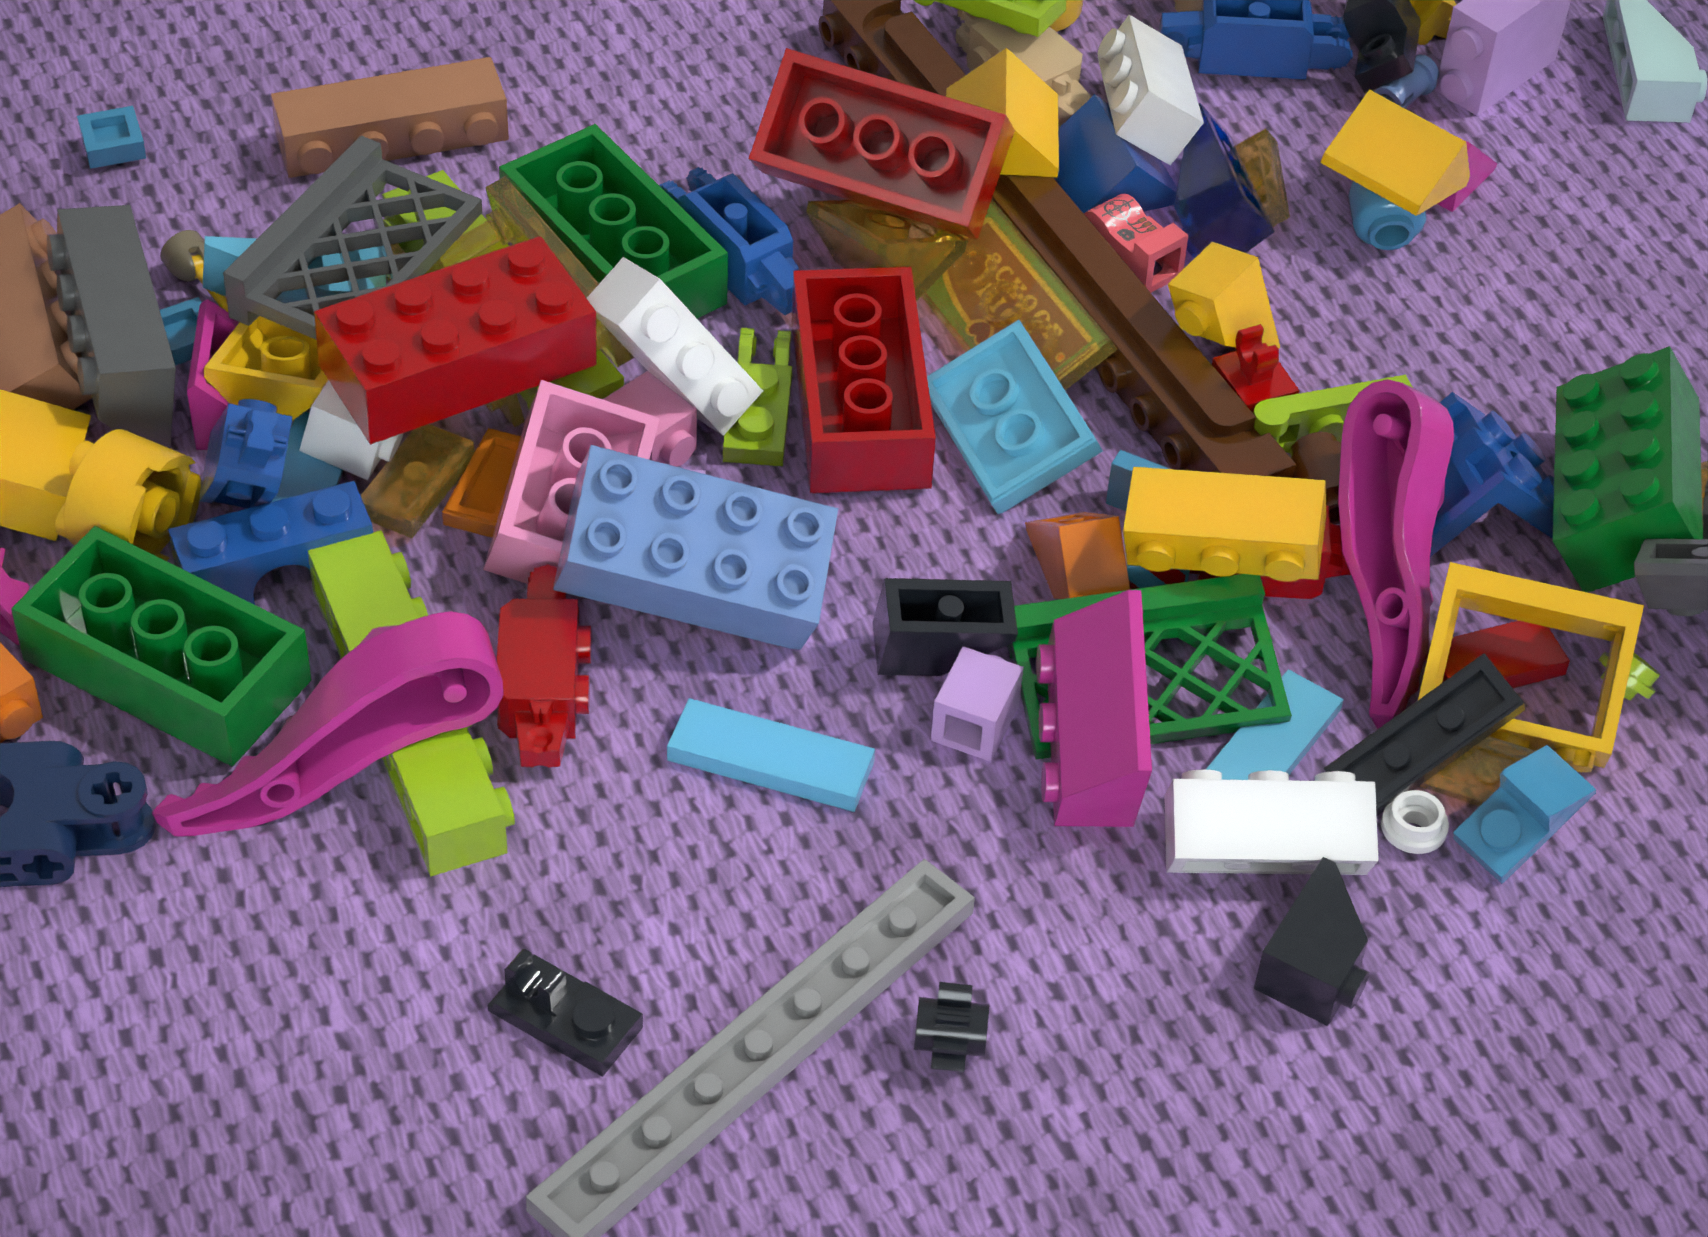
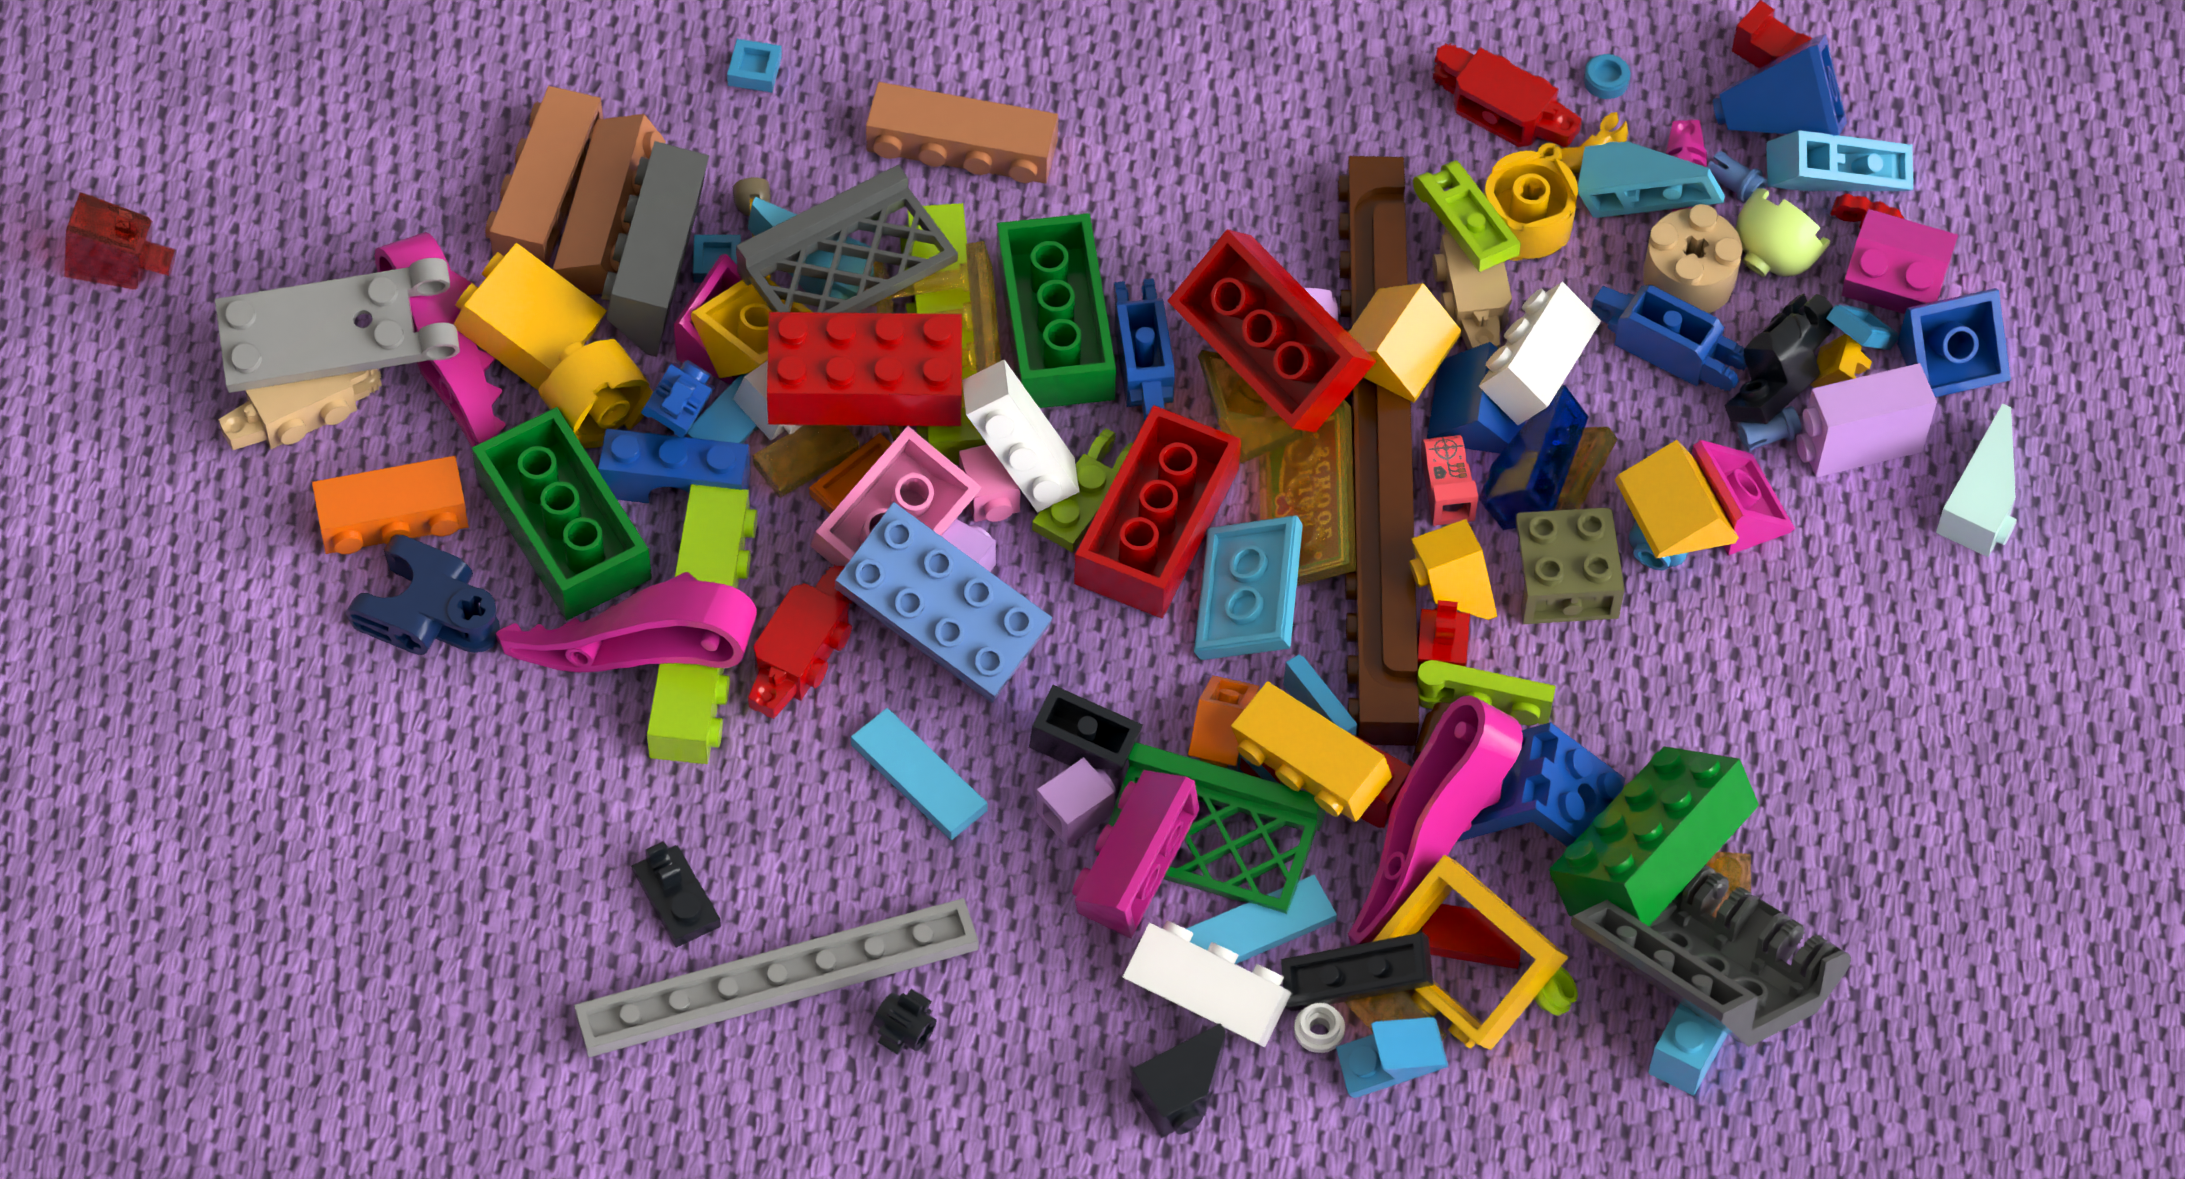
camera: 30 degrees right, 10 degrees up
none -> olive bracket [1516,507,1624,624]

